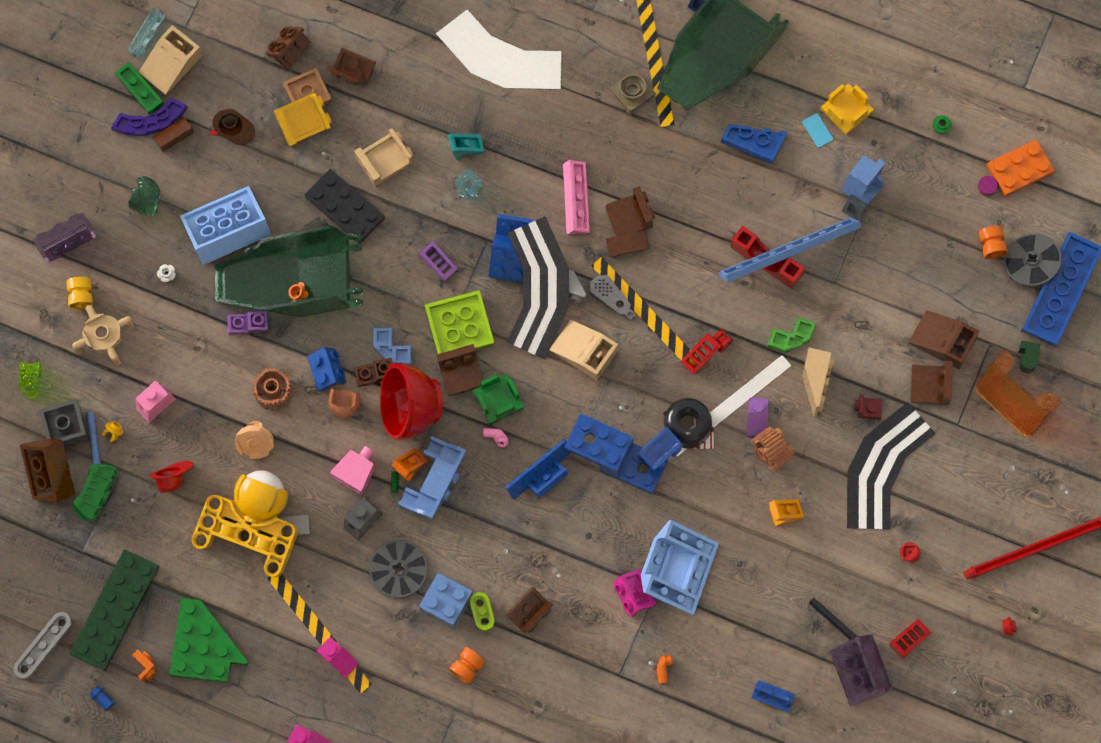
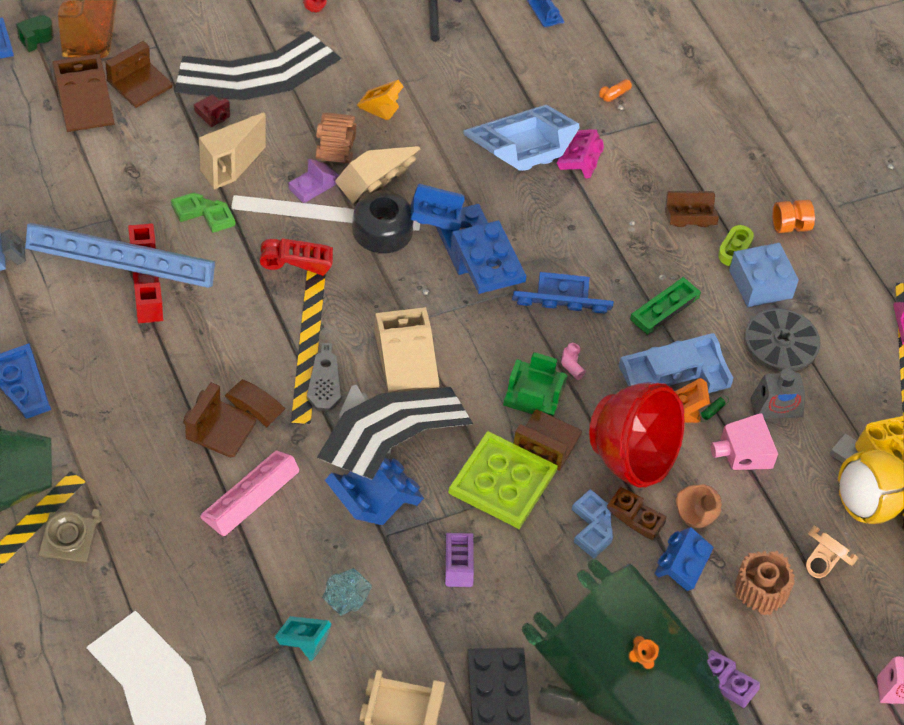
camera: 145 degrees left, 20 degrees down
none -> tan slope [335,146,420,204]
none -> green plate [630,277,701,335]

